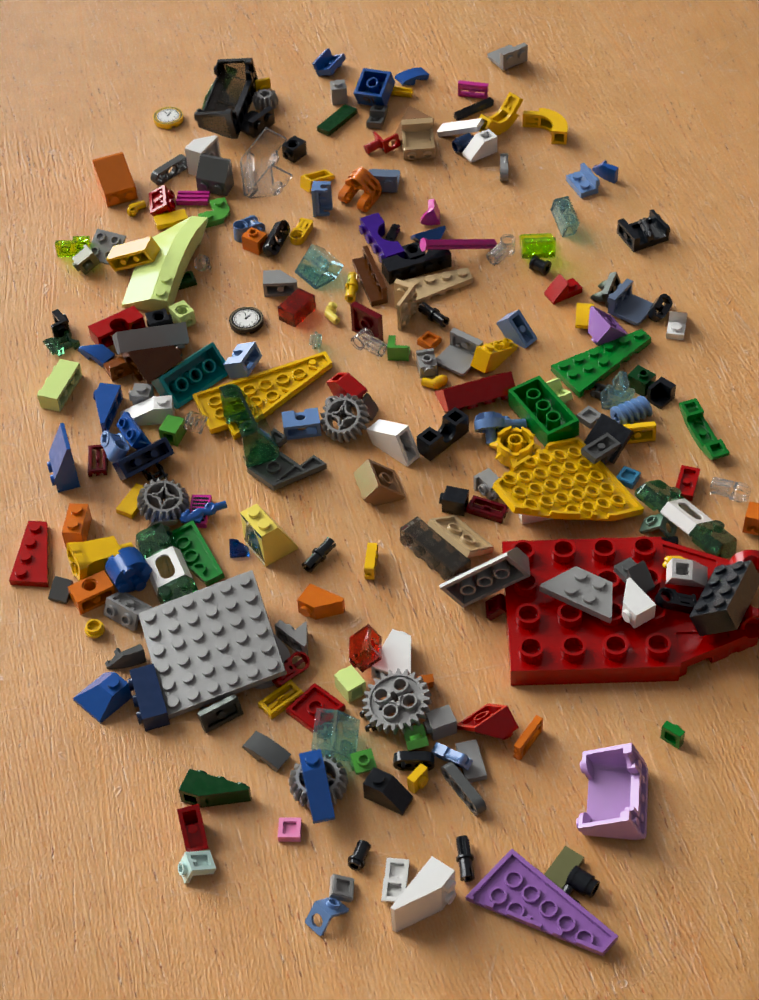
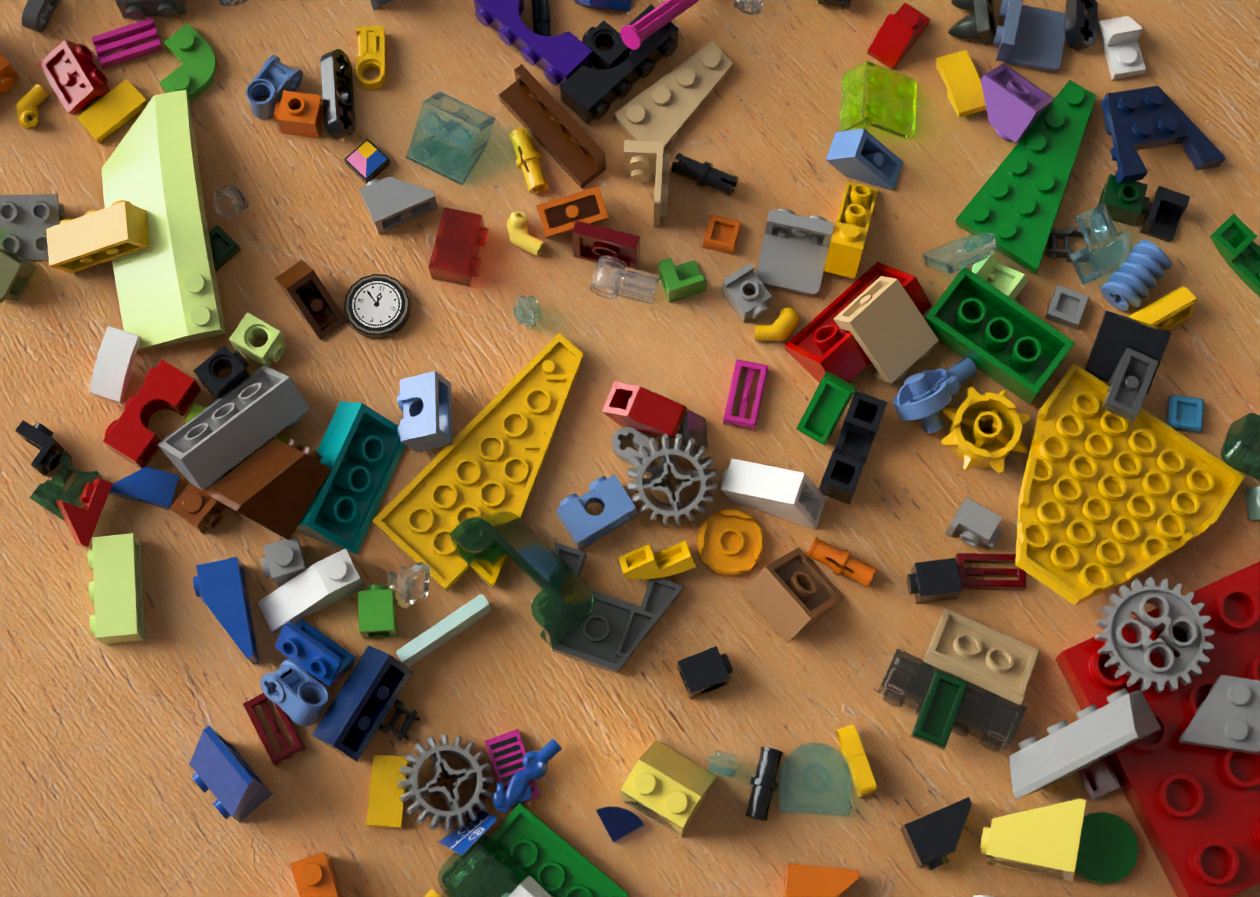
camera: 25 degrees left, 25 degrees up
none -> red slope [56,478,113,547]
none -> white slope [89,326,142,403]
none -> reddish brown slope [275,260,347,340]
none -> tile [344,139,391,184]
none -> light aqua tile [396,594,492,668]
none -> orange brick [536,186,609,238]
none -> yellow slope [618,540,696,580]
none -> black brick [677,646,733,699]
none -> light orange tile [697,509,764,577]
none -> clear light blue plate [706,751,741,777]
none -> dark pink tile [723,359,769,431]
none -> clear light blue tile [779,743,851,816]
none -> green tile [796,371,857,446]
none -> orange pin [806,537,877,588]
none -> tan panel [834,276,939,384]
none -> clear neon green bracket [839,61,917,139]
none -> black slope [900,797,972,871]
none -> dark green tile [910,670,969,750]
none -> clear light blue tile [922,233,998,274]
none -> light yellow slope [980,799,1086,882]
none -> green tile [1075,812,1139,885]
none -> light grey gear [1095,577,1214,694]
none -> dark blue wing [1101,86,1225,184]

